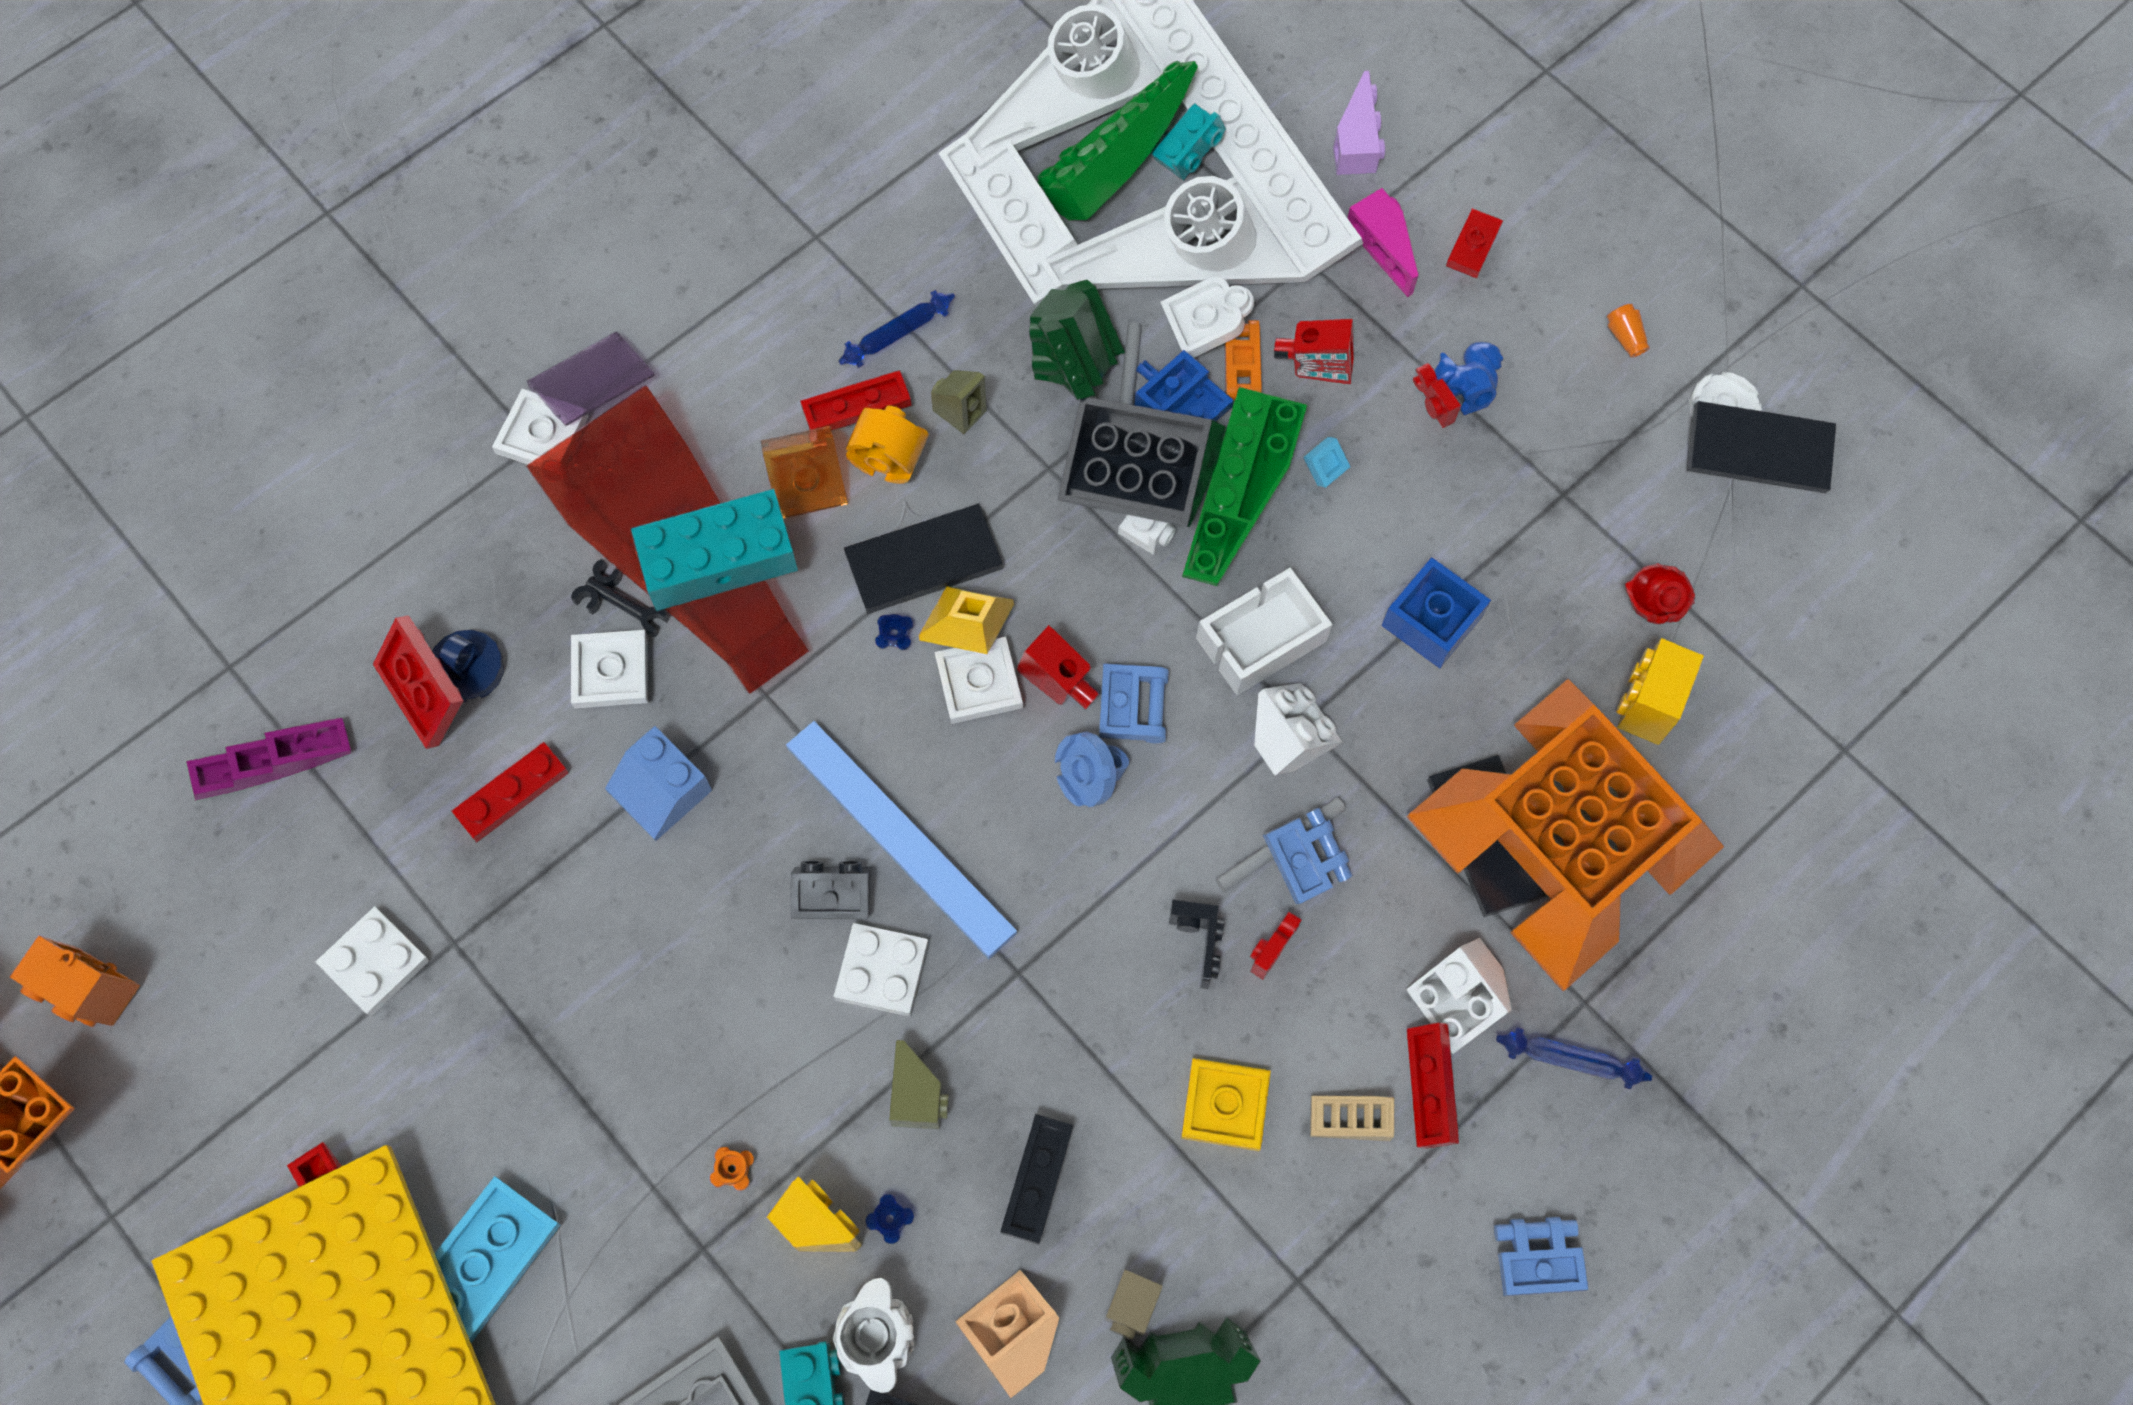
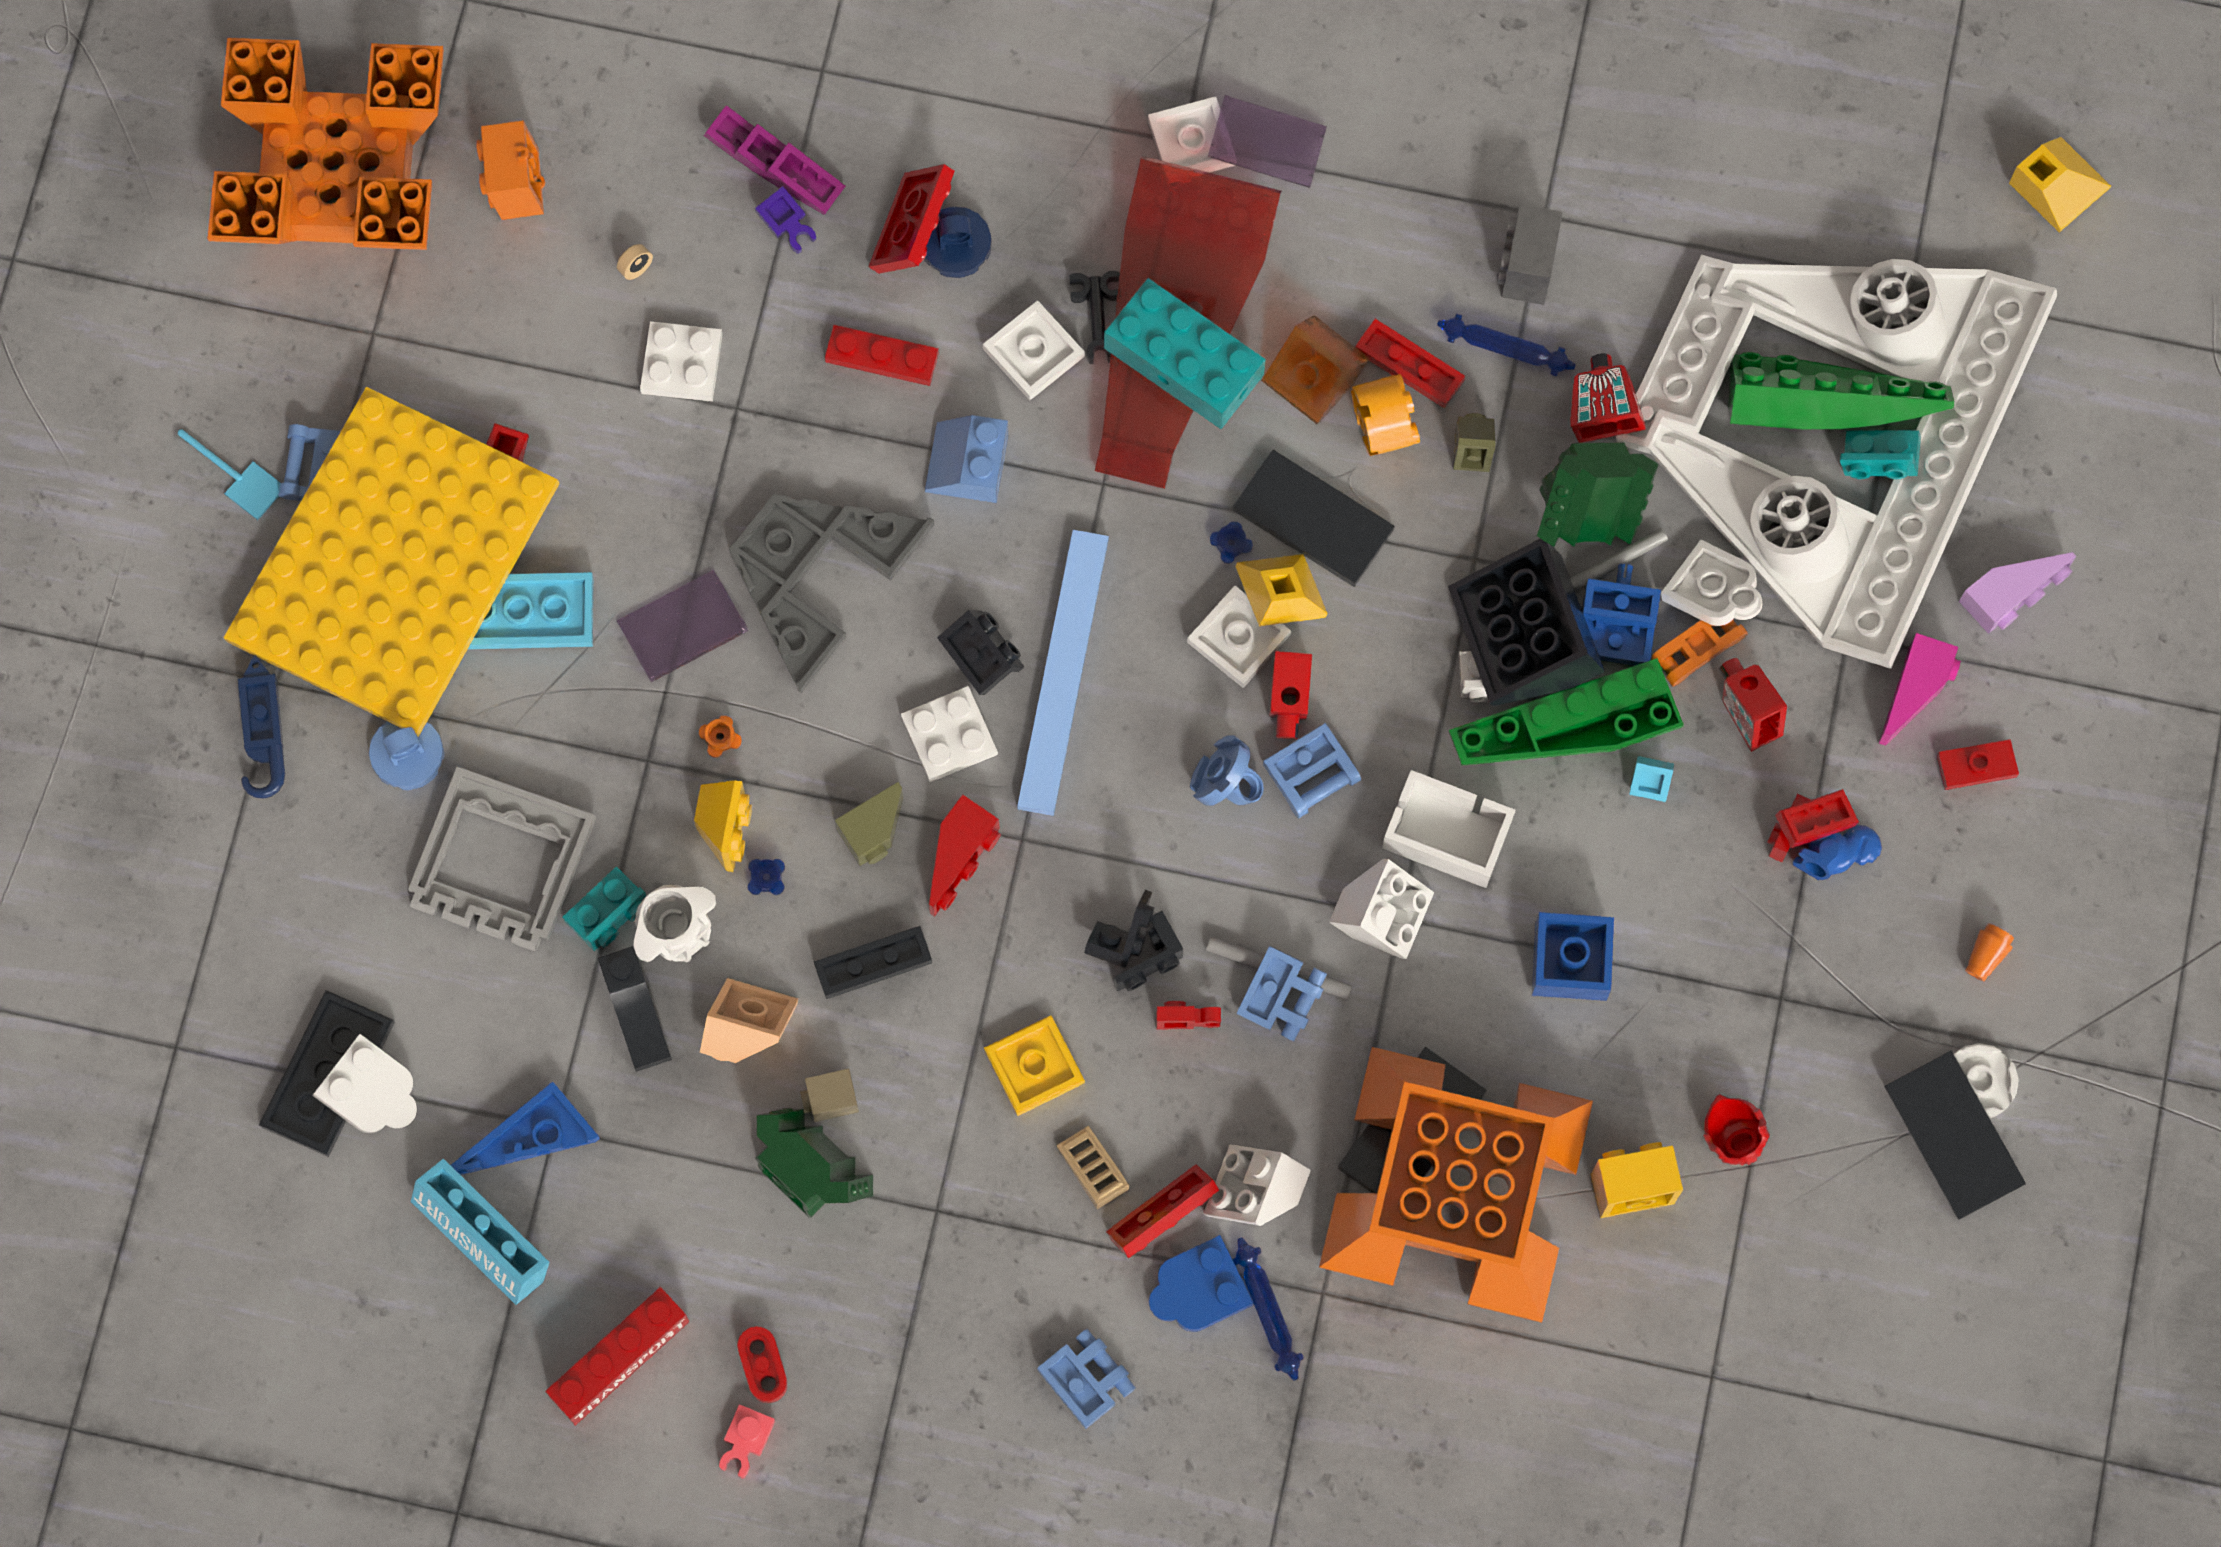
camera: 55 degrees right, 5 degrees up
none -> tan tile [617,244,653,280]
none -> clear purple piece [617,570,748,683]
none -> dark grey wing [729,494,934,693]
none -> dark purple plate [755,186,816,254]
none -> red slope [929,794,1001,917]
none -> black bracket [1084,889,1155,968]
none -> blue plate [1149,1235,1254,1332]
none -> flat silver brick [1497,204,1563,305]
none -> red torso [1570,353,1646,443]
none -> red plate [1775,789,1859,848]

